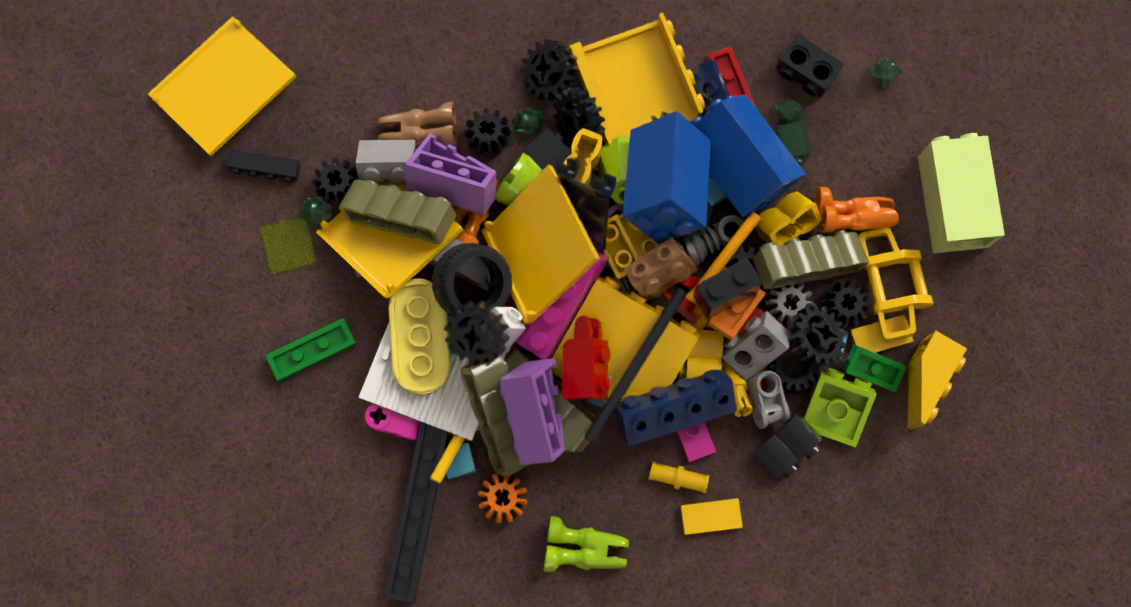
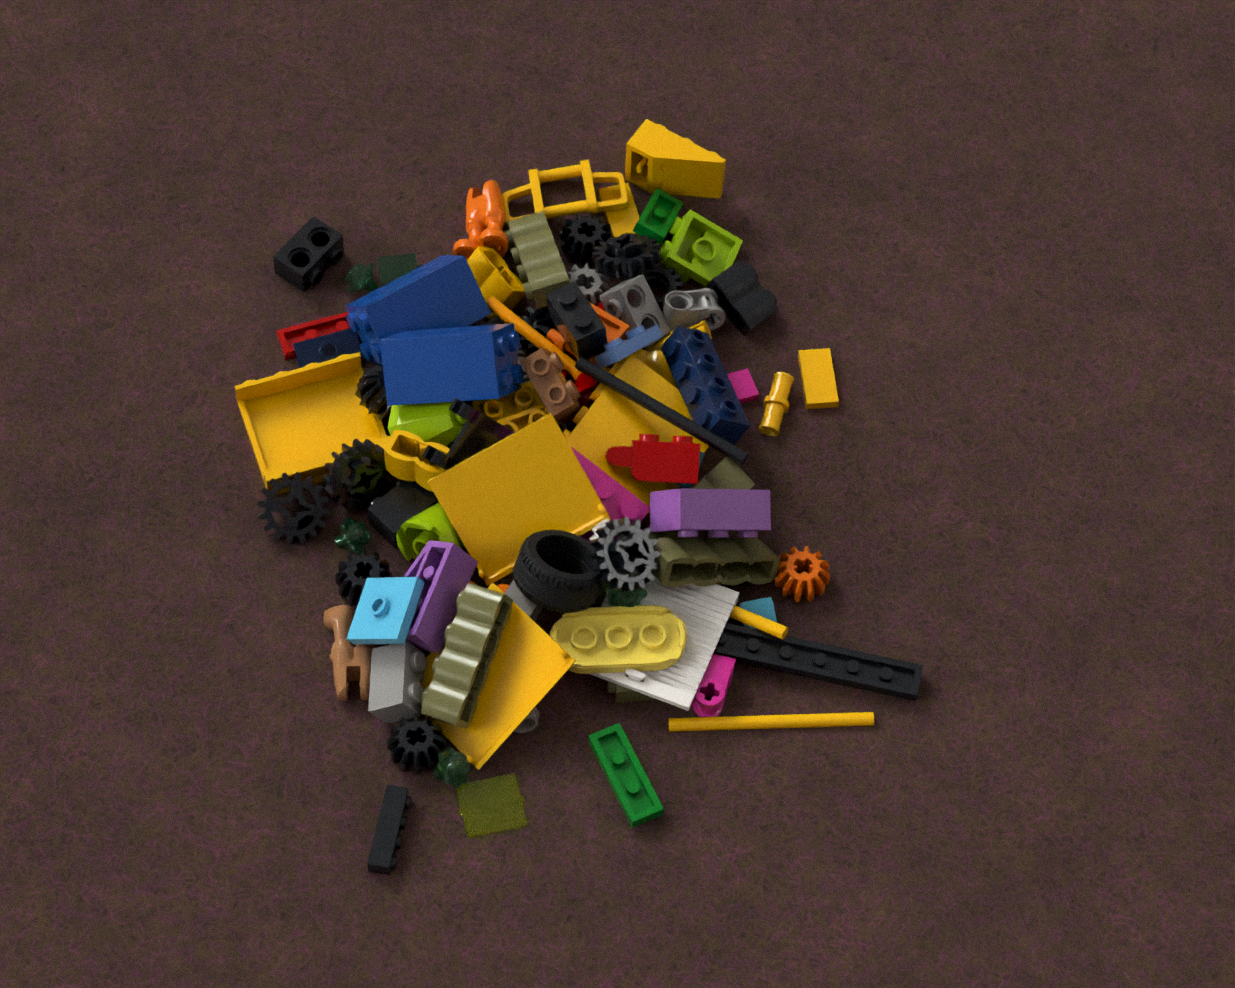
camera: 90 degrees left, 20 degrees down
yellow container [148,16,297,156] -> none
lime piece [544,516,629,573] -> none
clear green plant [868,59,902,88] -> none
yellowish green brick [918,133,1005,253] -> none
none -> medium azure plate [346,577,425,644]
none -> medium blue plate [594,324,663,368]
none -> yellow piece [668,712,874,732]

